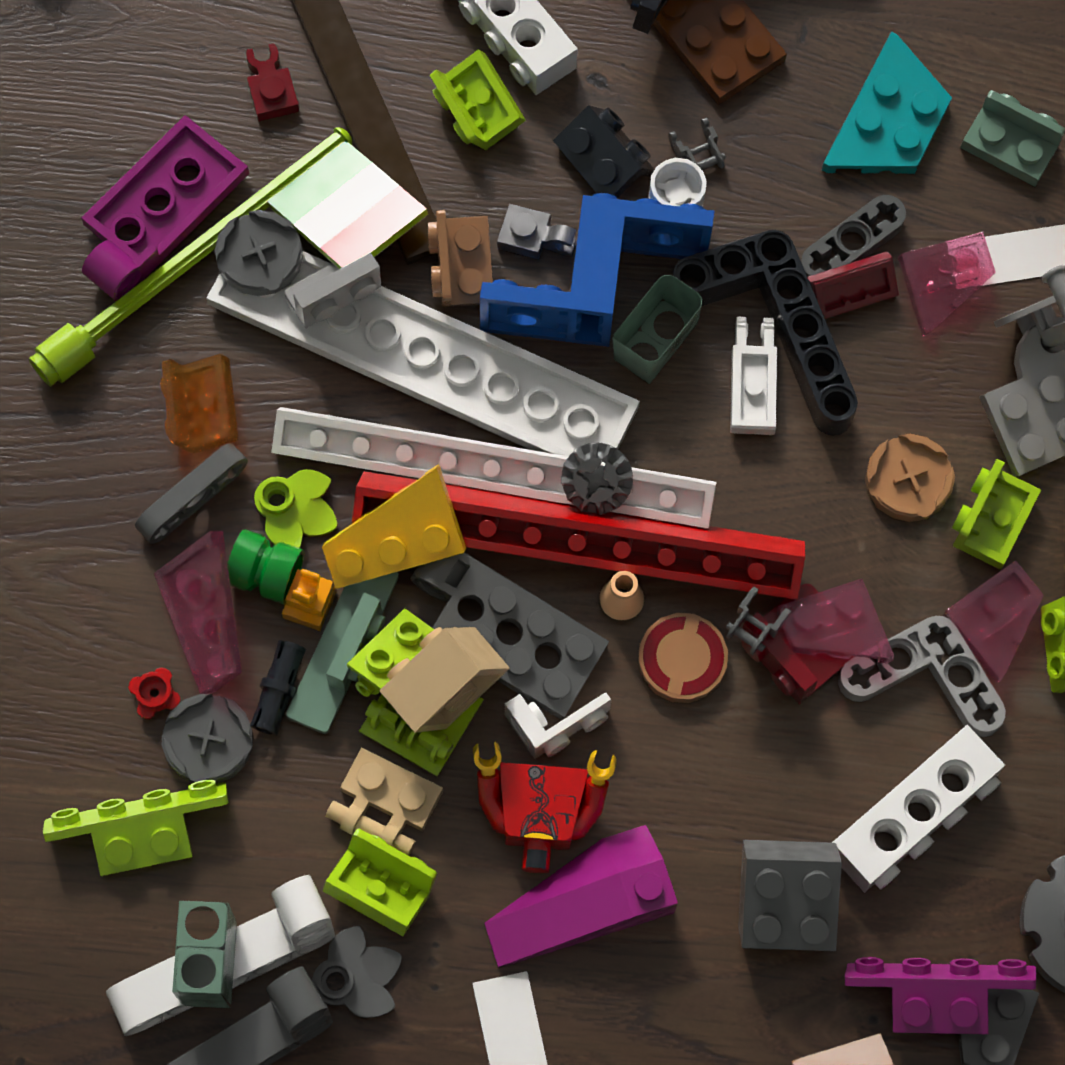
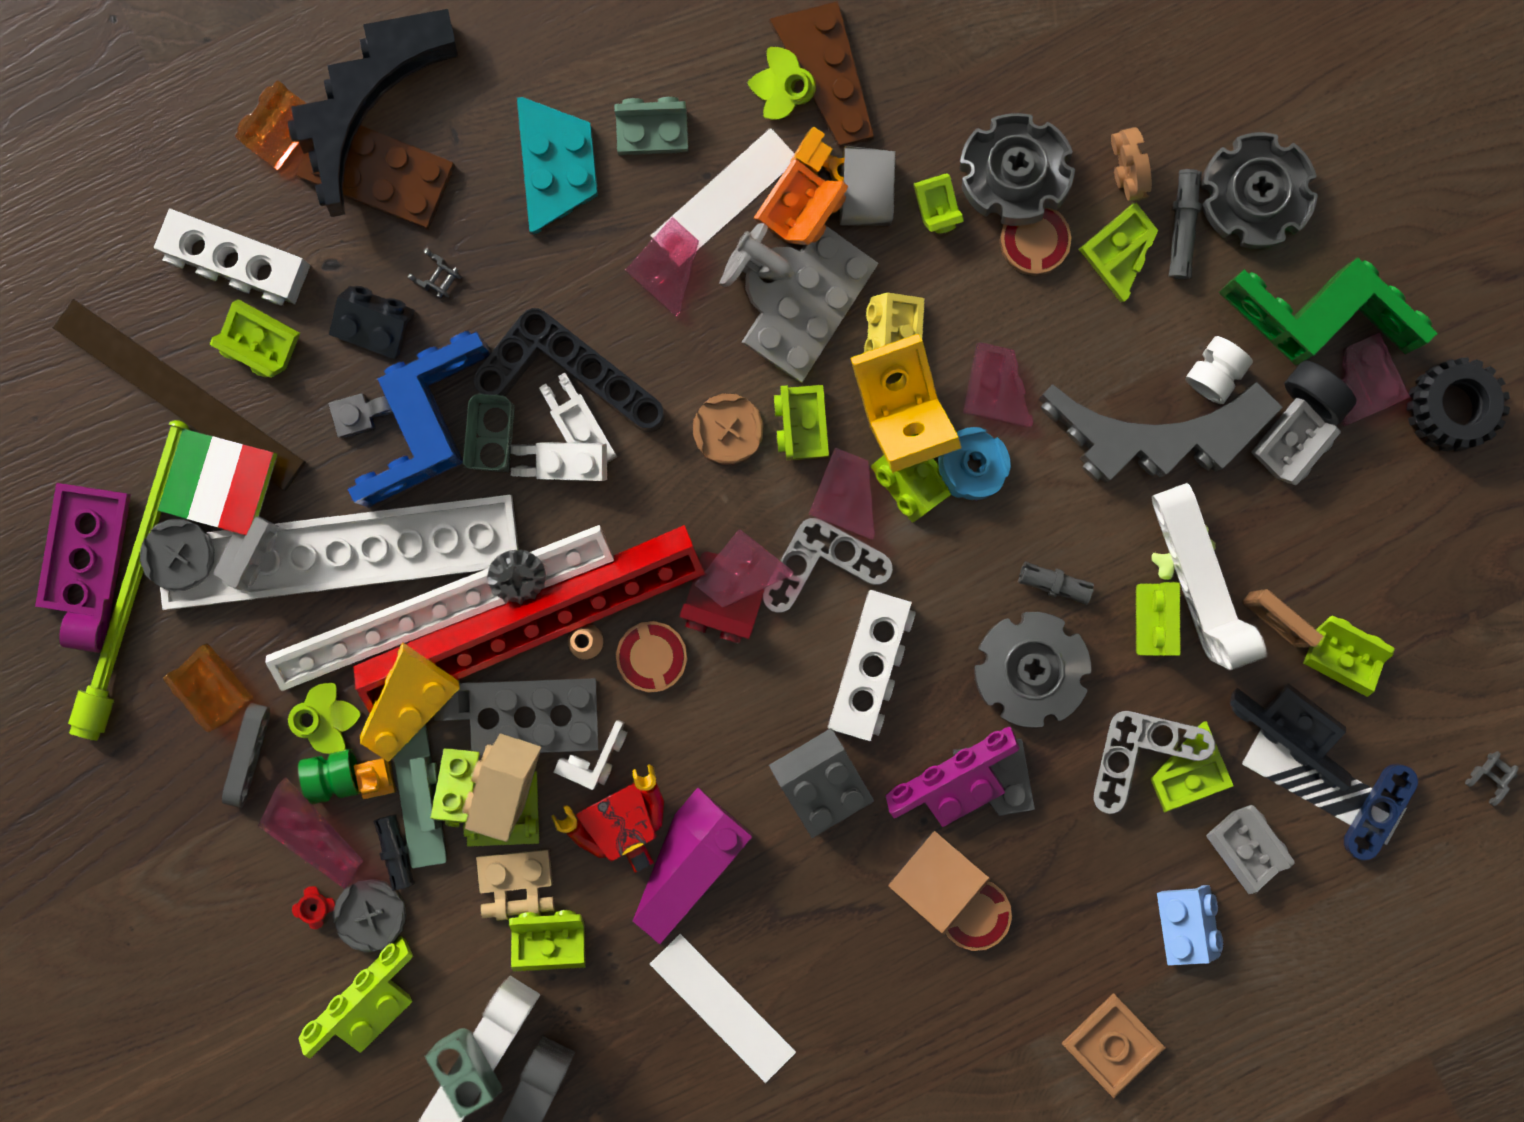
camera: 25 degrees left, 15 degrees up
dark red plate [246,43,299,122] -> none
dark grey plate [312,926,402,1018] -> none
medium nougat bracket [428,210,493,307] -> none
white wheel [649,158,707,207] -> none
dark grey piece [726,587,791,655] -> none
dark grey beam [801,195,906,277] -> none
dark red plate [808,252,899,319] -> none
none -> white hinge [510,442,607,481]

